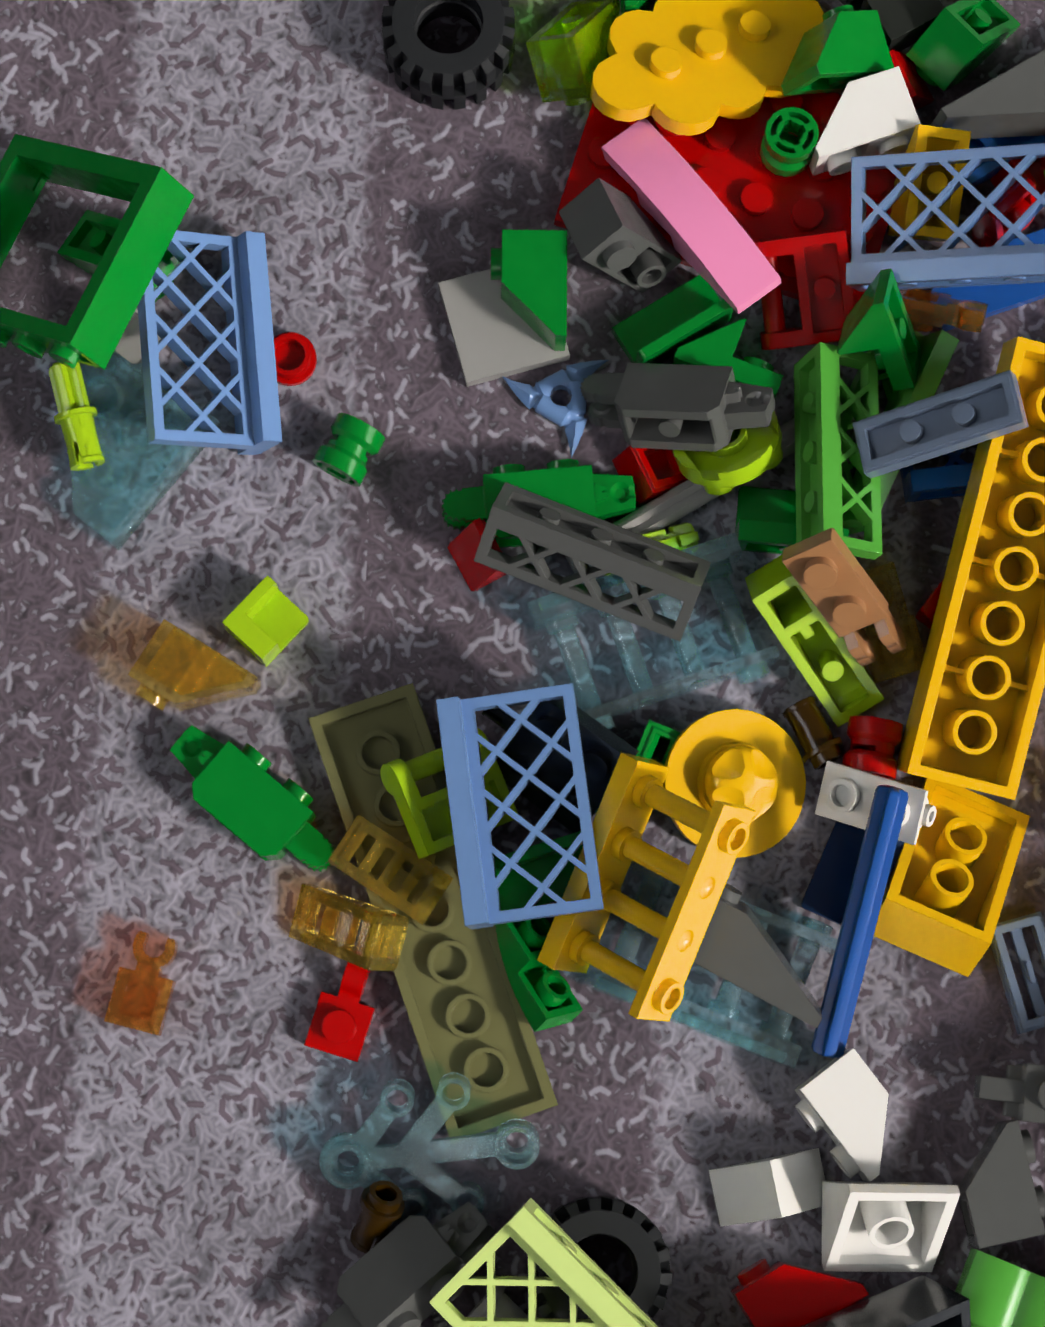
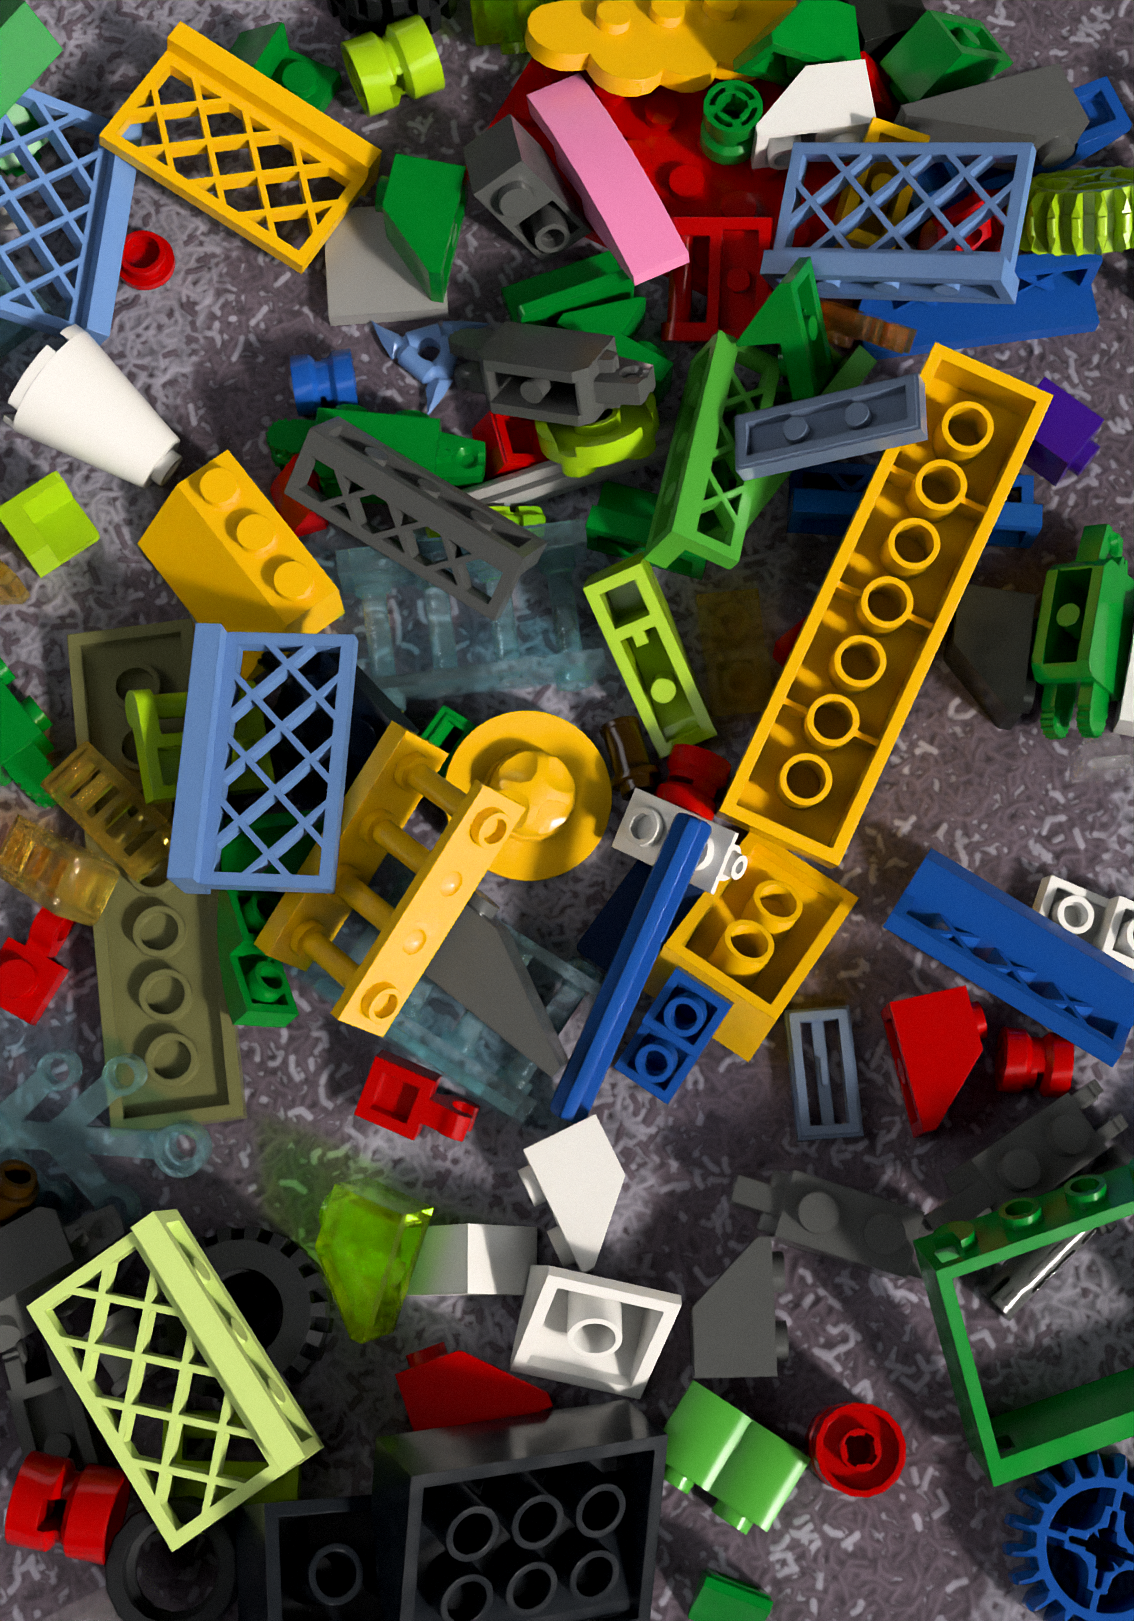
camera: 15 degrees right, 5 degrees down
green wheel [312,412,385,487] -> none
medium nougat hinge [782,528,907,667] -> none
none -> white cone [3,324,183,489]
none -> yellow fence [99,21,382,274]
none -> yellow slope [137,449,345,681]
none -> green slope [229,22,342,113]
none -> blue wheel [290,348,359,416]
none -> clear neon green slope [314,1177,434,1344]
none -> lime wheel [340,14,445,118]
none -> red plate [354,1049,481,1142]
none -> blue slope [613,965,734,1105]

